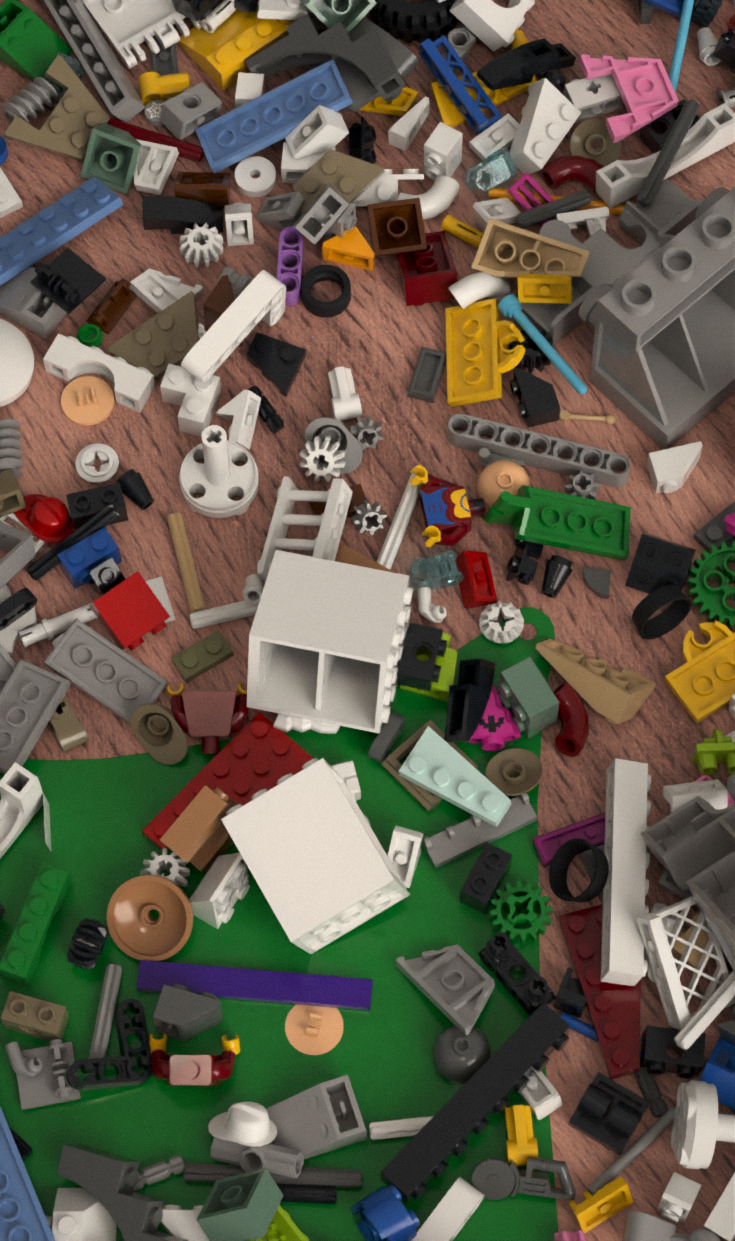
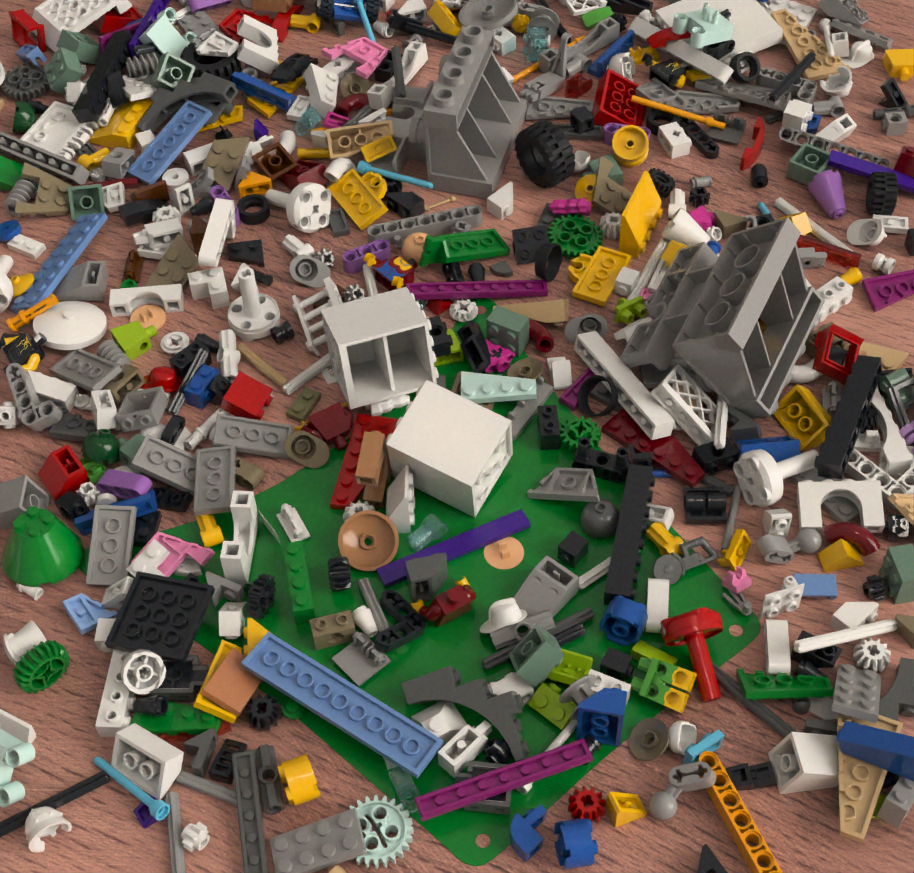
camera: 30 degrees left, 15 degrees down
light grey arm [4,1042,43,1077] -> none
black hinge [30,248,106,315] -> none
light grey axle [133,1155,185,1191] -> none
white pin [243,574,263,604] -> none
white slope [285,105,349,159] -> none
light grey brick [294,184,349,245] -> none
white gear [300,436,346,482] -> none
white slope [388,96,430,151] -> none
white brick [423,122,463,181] -> none
none -> lime torso [110,321,158,361]
none -> white hinge [133,218,184,249]
none -> black cone [189,196,214,216]
none -> white piece [216,329,240,383]
none -> dark purple slope [253,119,269,141]
none -> white piece [265,182,331,233]
none -> black wheel [270,321,295,345]
none -> white hinge [276,503,311,542]
none -> medium lavender beam [342,239,391,274]
none -> white cone [352,606,379,638]
none -> magenta tile [405,280,548,300]
none -> clear light blue piece [406,514,448,551]
none -> white slope [546,356,572,390]
none -> black brick [557,530,589,568]
none -> light grey piece [564,313,608,344]

